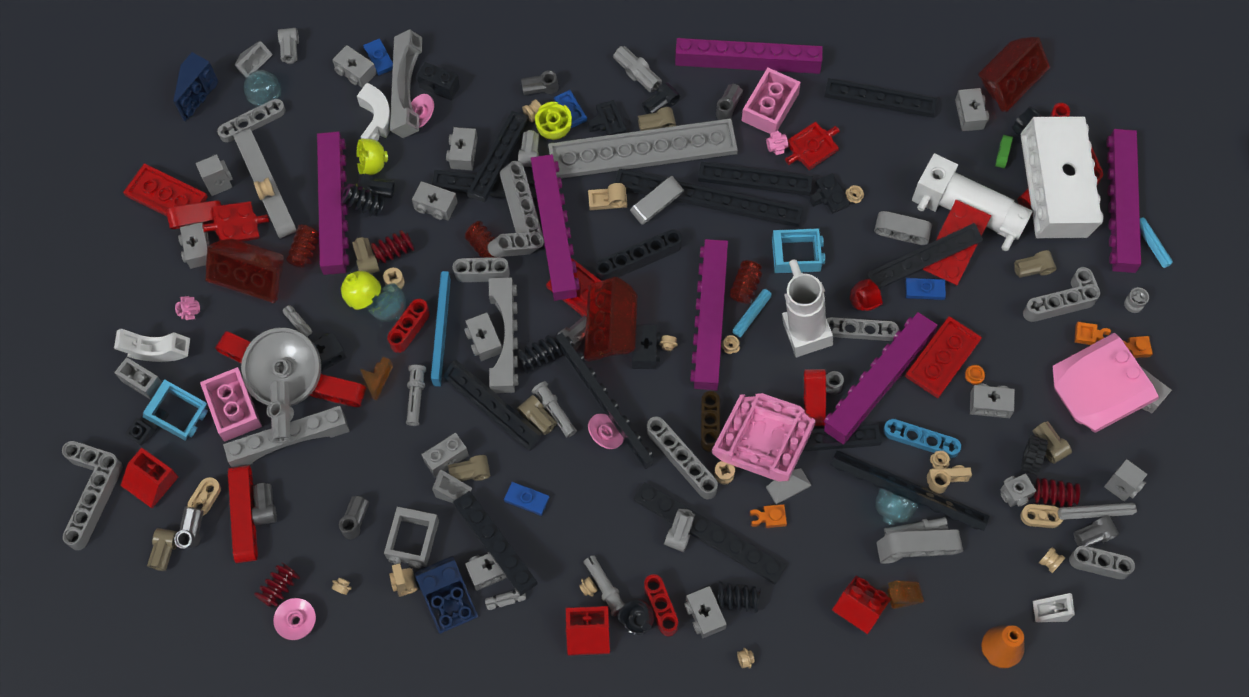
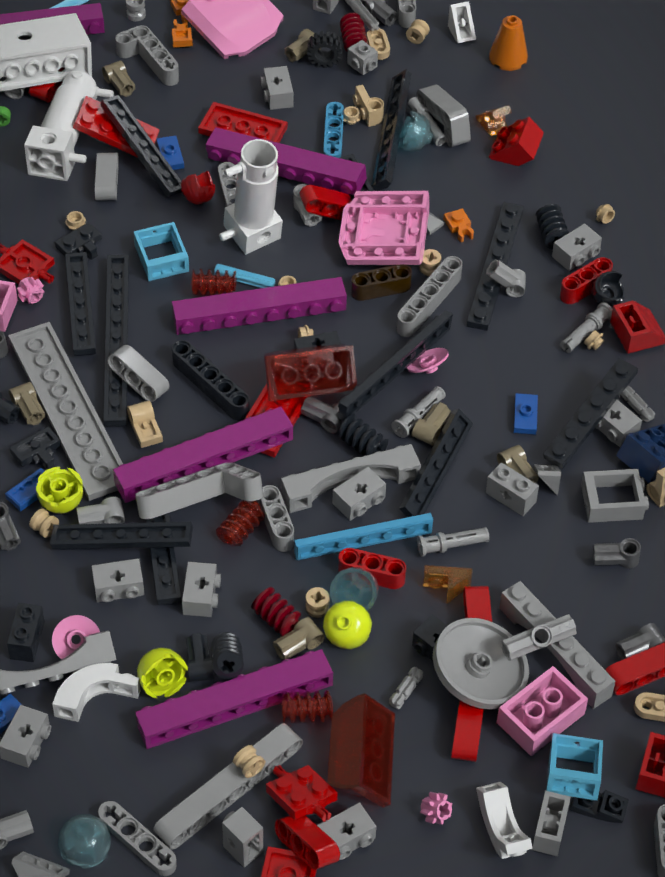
camera: 110 degrees left, 15 degrees down
orange plate [965,365,985,385] -> none

